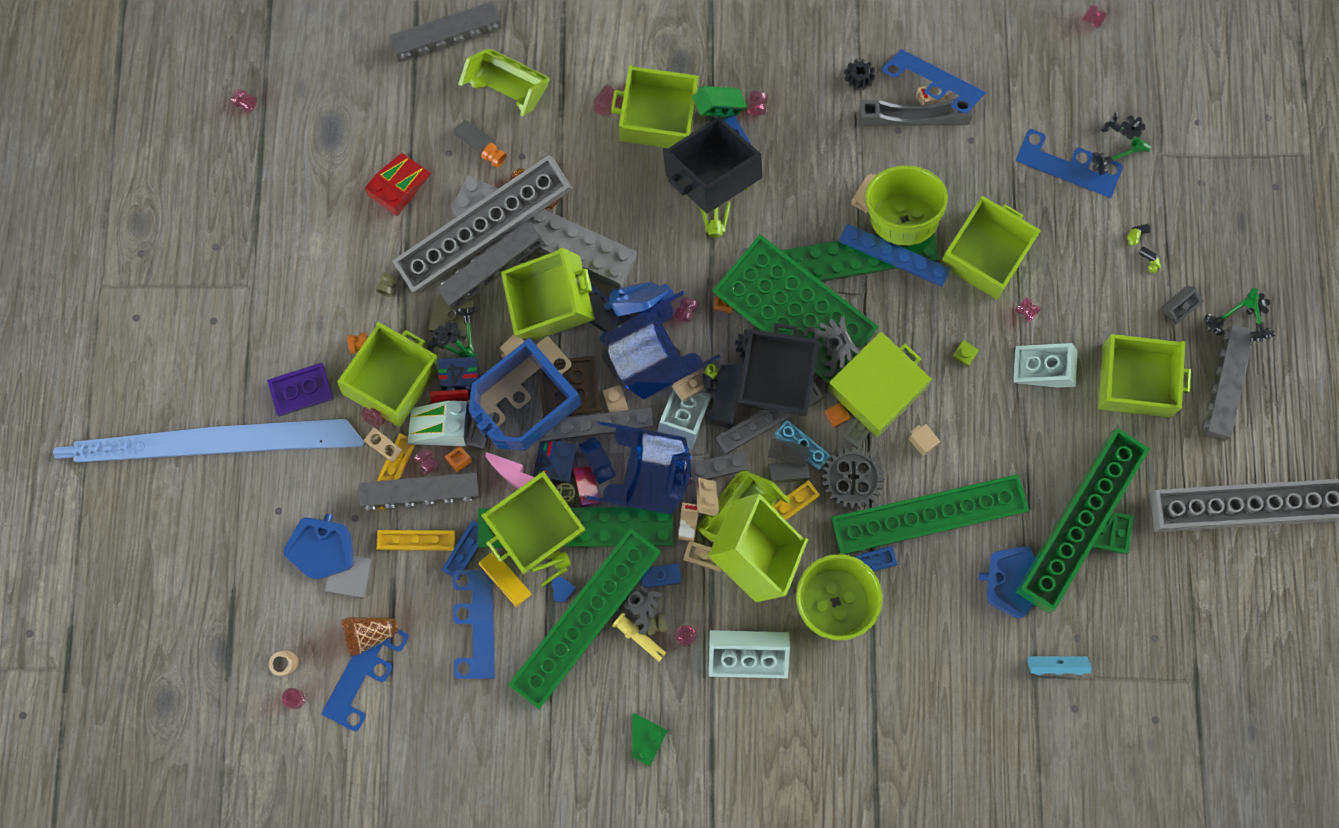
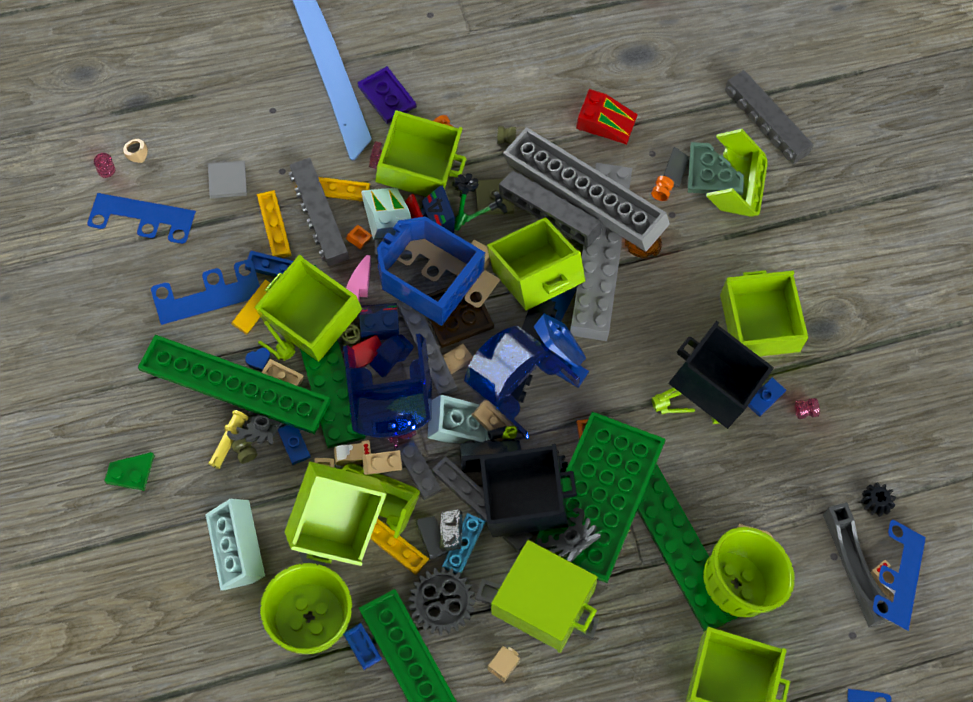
camera: 70 degrees right, 10 degrees down
blue animal [283,513,354,579] -> none
clear orange cone [341,617,398,657] -> none
tan leg [363,428,402,462] -> none
clear pink wheel [413,448,440,475] -> none
clear pink brick [593,84,621,118] -> none
clear pink wheel [674,297,699,322] -> none
clear pink wheel [676,625,695,647] -> none
green brick [692,86,748,117] -> none
orange plate [824,403,851,429] -> none
blue plate [839,223,950,287] -> none
lime plate [952,340,979,367] -> none
none -> tan plate [261,359,304,386]
none -> sand green plate [688,142,744,195]

